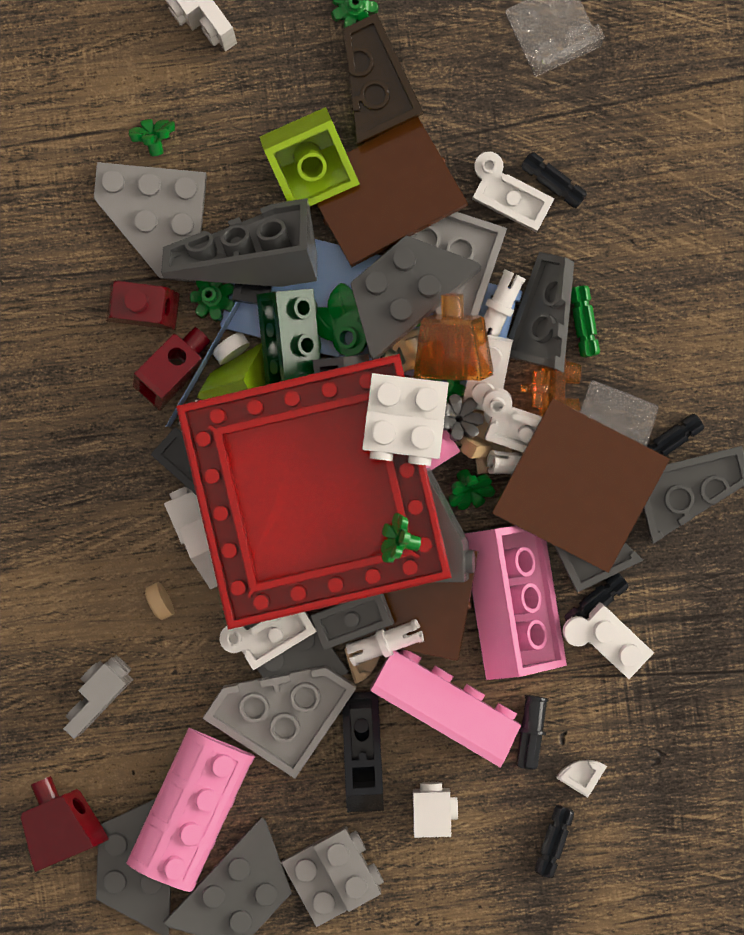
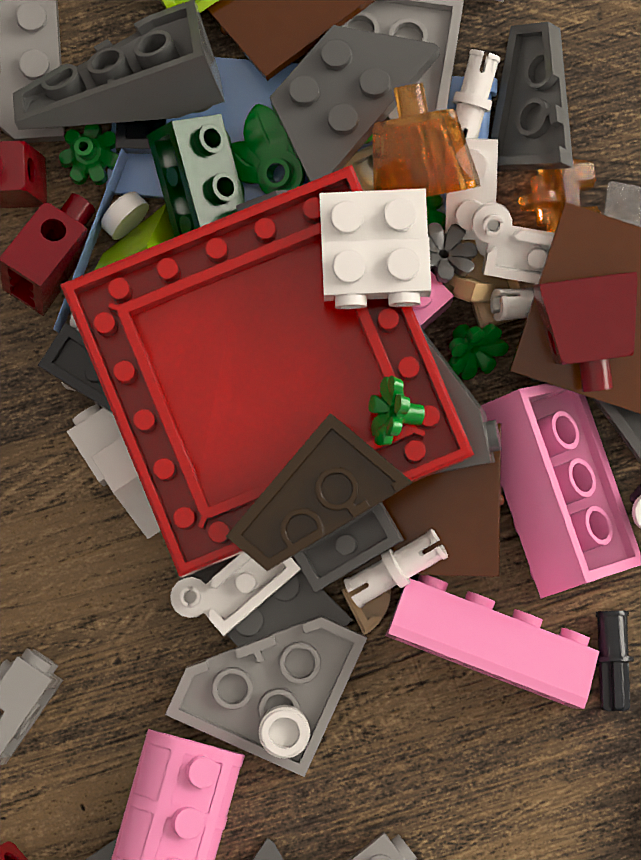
camera: 10 degrees left, 5 degrees down
tan tile [145,582,175,620] -> none
black slope [342,692,384,813] -> none
white brick [413,782,458,838] -> none
green axle [571,285,600,358] -> none
none -> dark brown wing [226,413,413,572]
none -> white tile [259,705,310,759]
none -> dark red torso [532,272,638,392]

